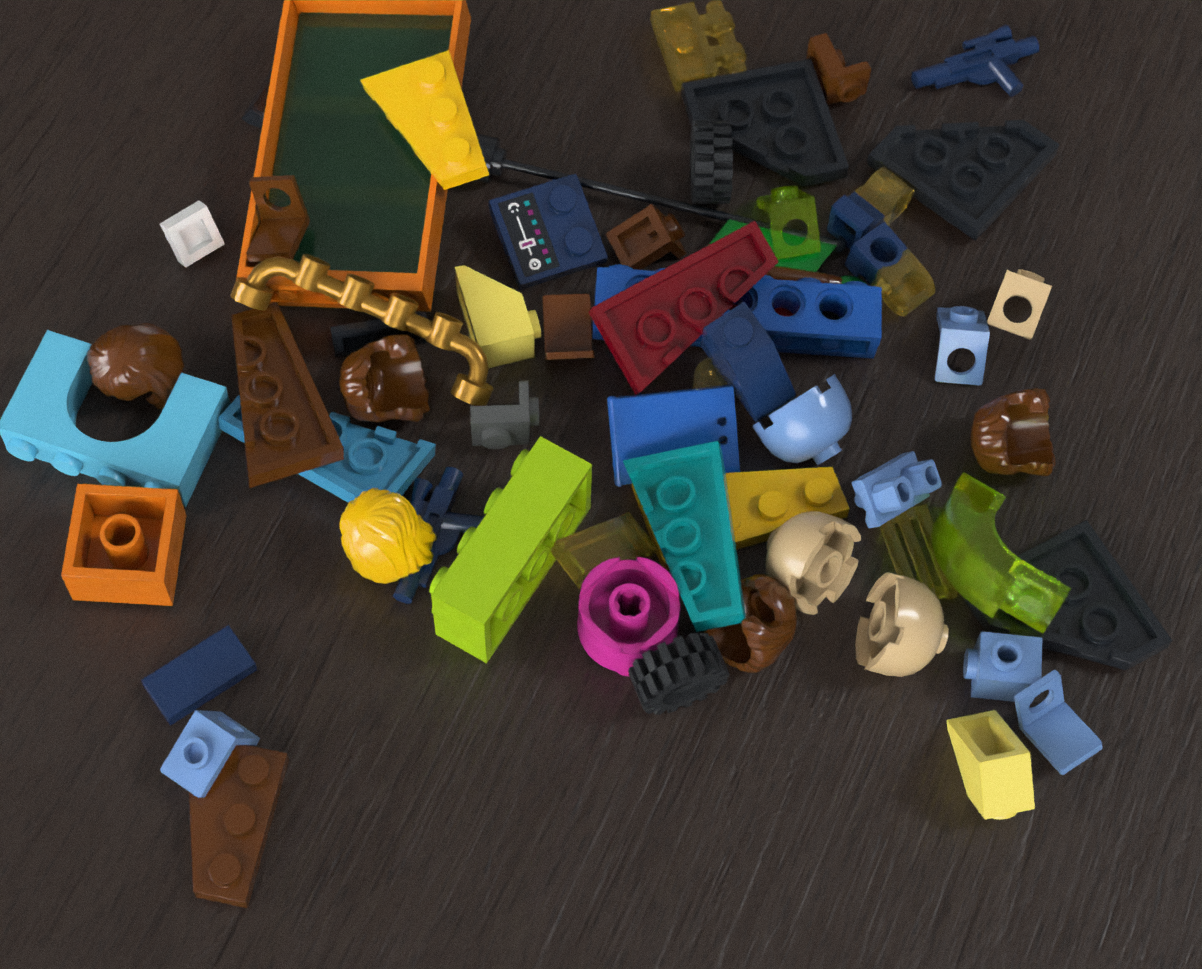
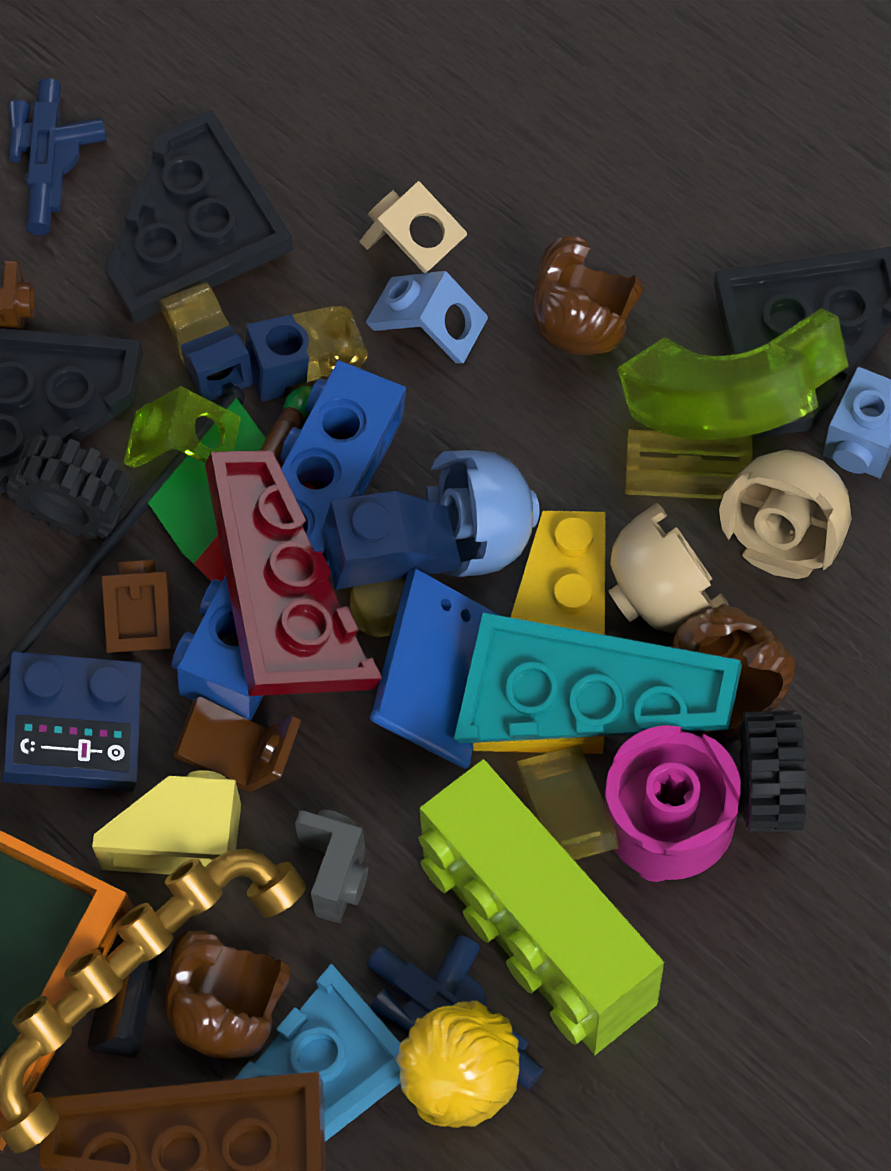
camera: 65 degrees left, 0 degrees up
medium blue hips [851,451,942,529] -> none

